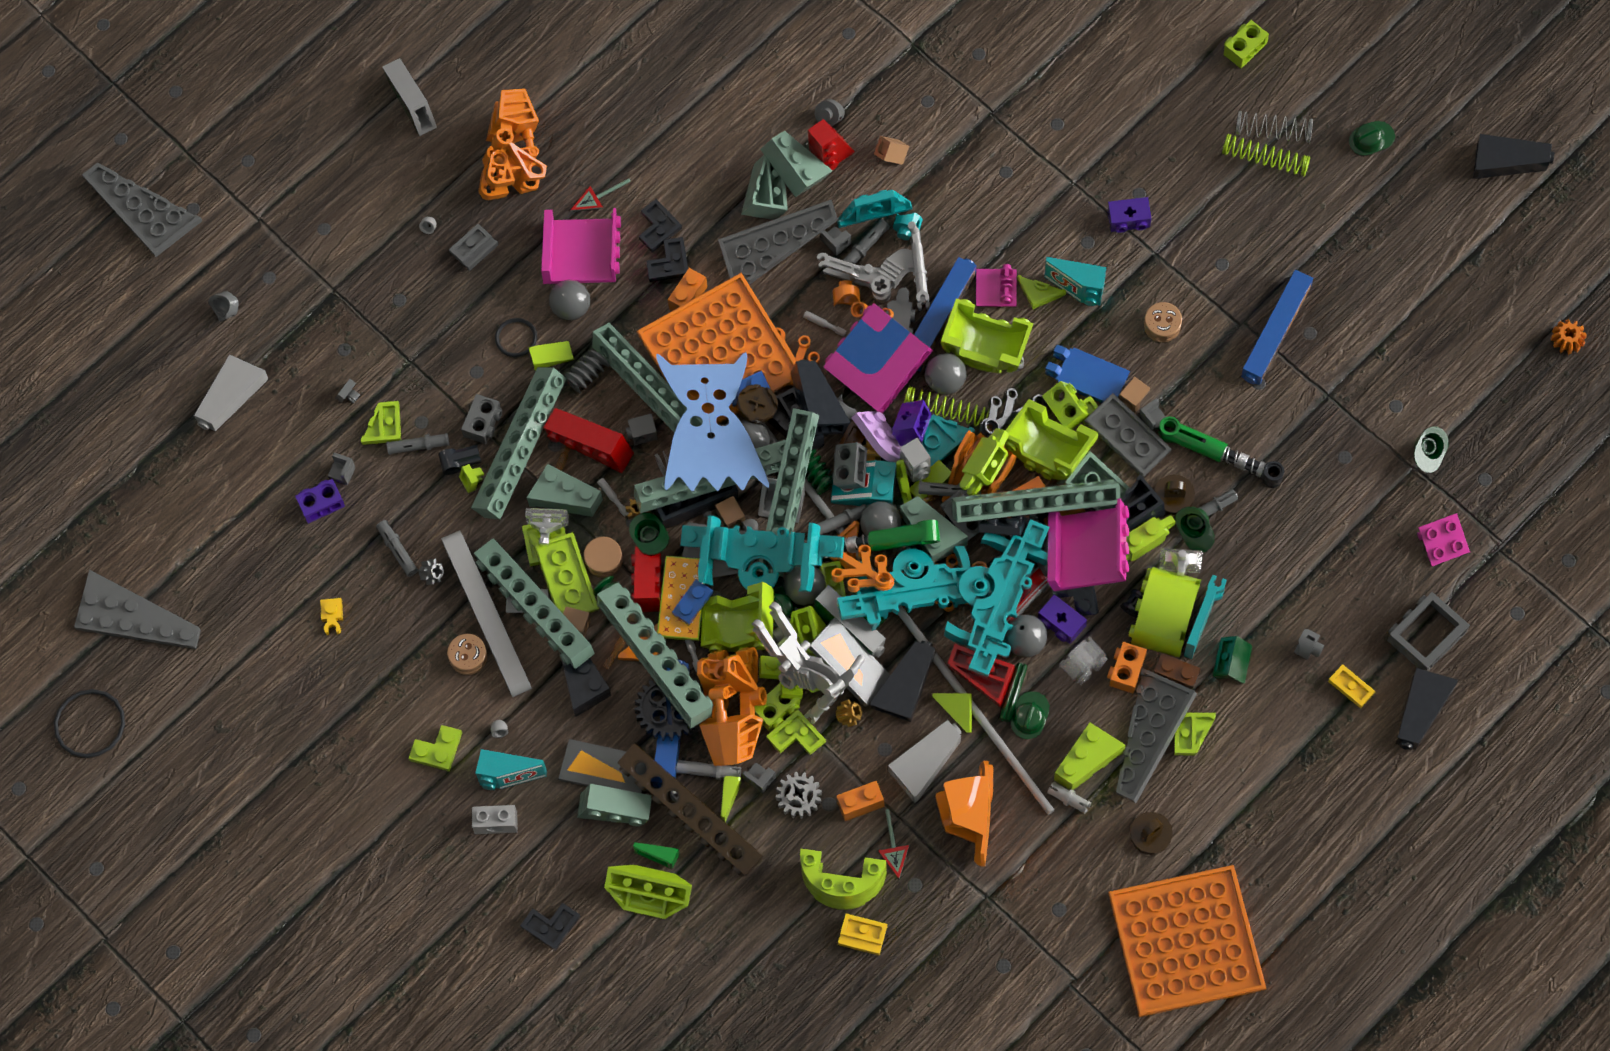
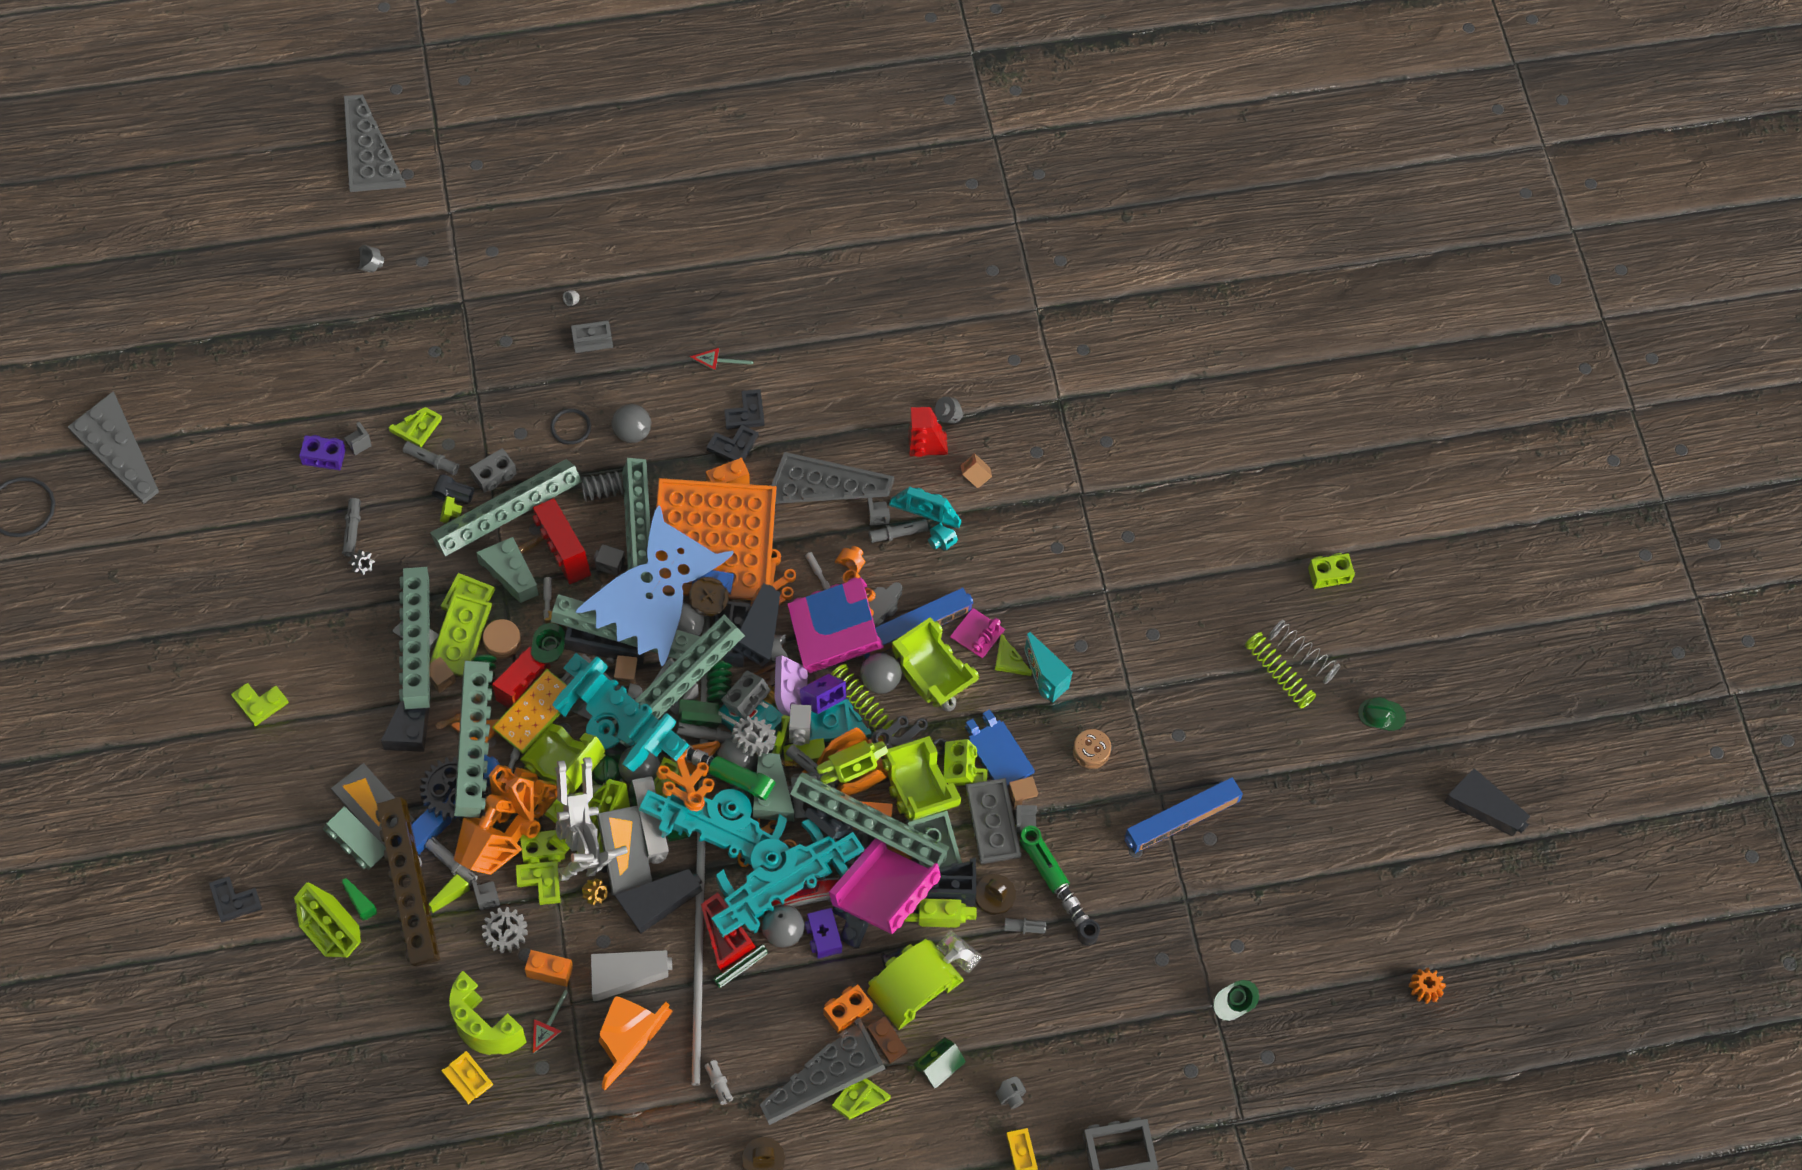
camera: 25 degrees right, 5 degrees down
light grey slope [194,355,268,431] -> none
yellow plate [320,598,343,635] -> none
dark grey tile [335,379,360,403] -> none
light grey slope [382,58,437,136] -> none
light grey beam [441,530,532,697] -> none
medium nougat head [447,634,487,675] -> none
light grey brick [472,805,517,834] -> none
teal slope [475,749,547,790] -> none
orange piece [479,89,547,200] -> none
light grey hinge [491,720,508,738] -> none
clear piece [525,508,569,546] -> none
lime slope [529,341,574,370] -> none
dark pink panel [541,208,621,284] -> none
blue plate [672,579,713,625] -> none
sand green wedge [741,155,788,220] -> none
sand green wedge [760,131,833,197] -> none
light grey piece [817,221,930,311] -> none
lime tile [933,693,972,733] -> none
dark green piece [1011,691,1050,739] -> none
lime wedge [1054,723,1126,790] -> none
clear brick [1059,636,1108,685] -> none
dark purple brick [1107,197,1152,233] -> none
dark green piece [1175,506,1215,553] -> none
teal tile [1184,575,1227,659] -> none
dark pink hinge [1417,513,1470,566] -> none
none -> dark green panel [677,699,722,728]
none -> light grey gear [731,716,777,756]

